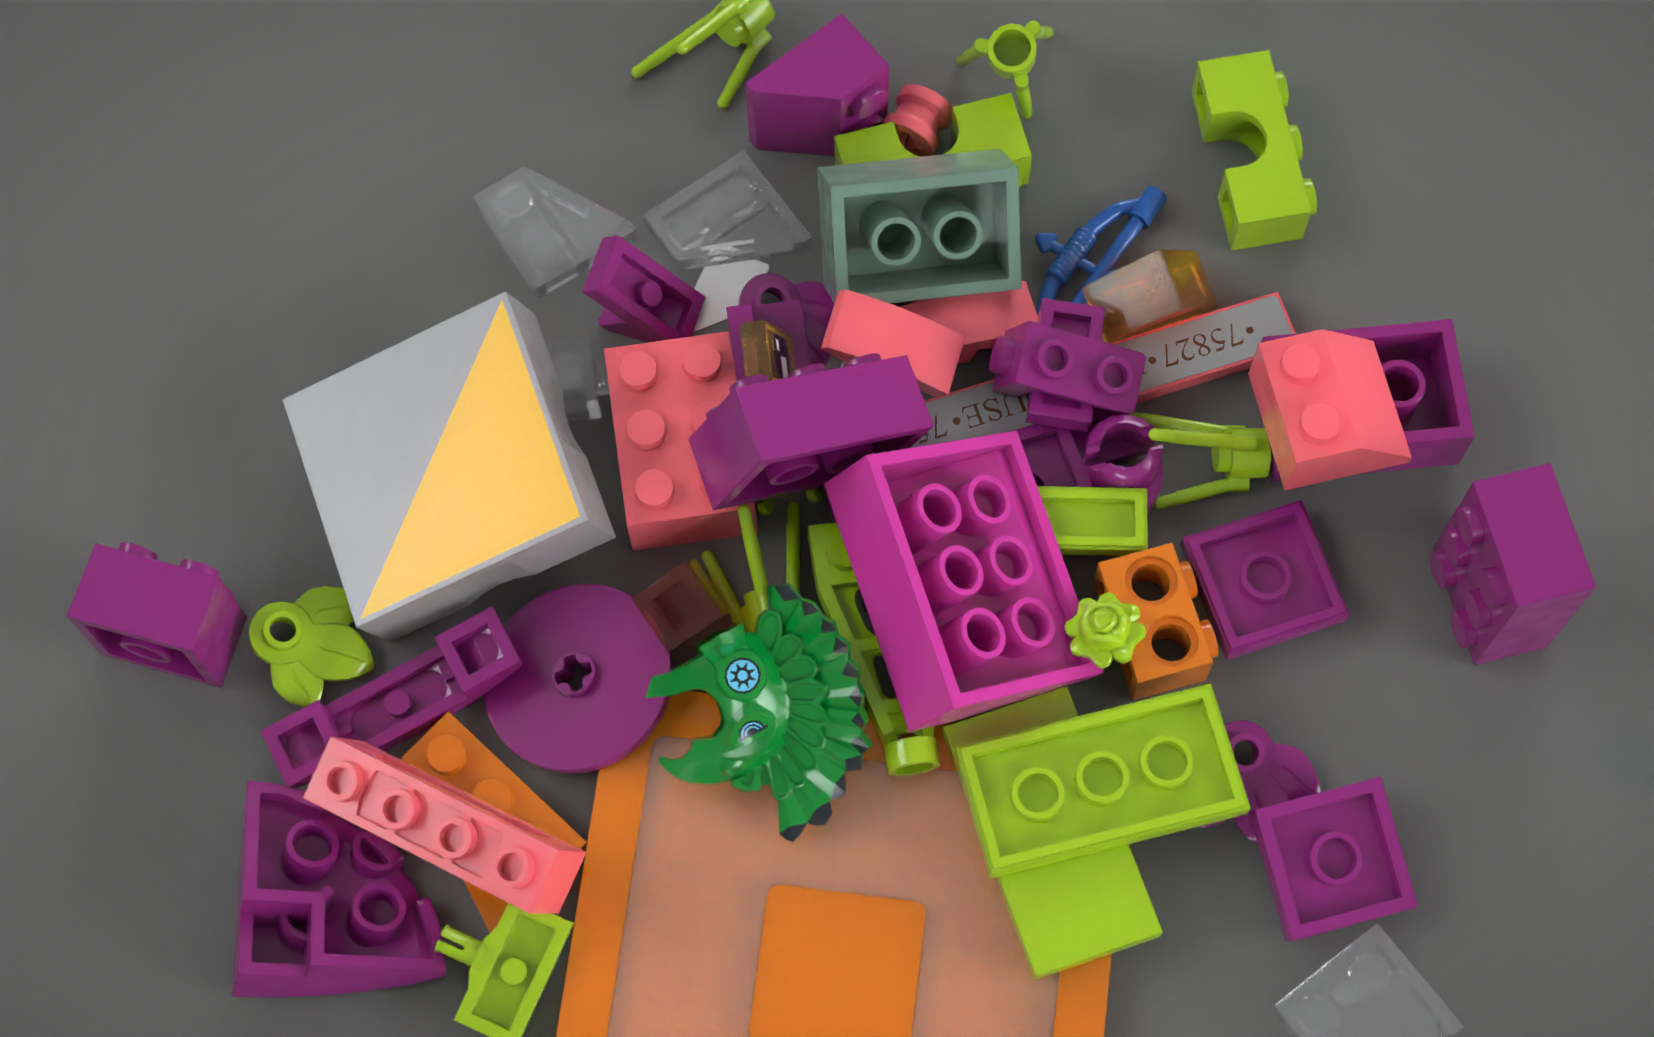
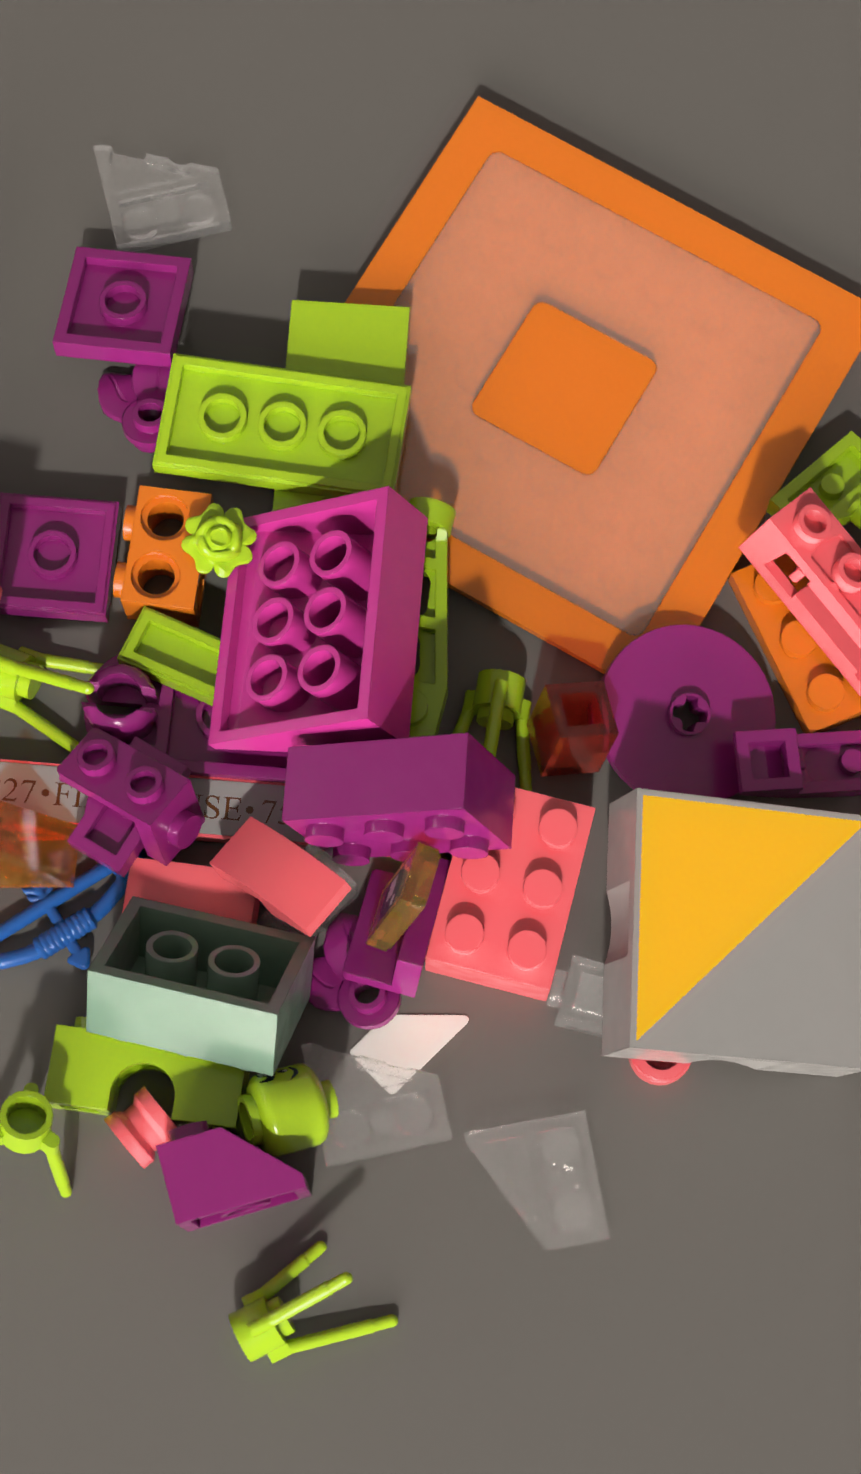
camera: 160 degrees left, 5 degrees up
magenta slope [582,235,706,343] -> none
green piece [645,583,873,842] -> none
none -> lime head [237,1063,339,1157]

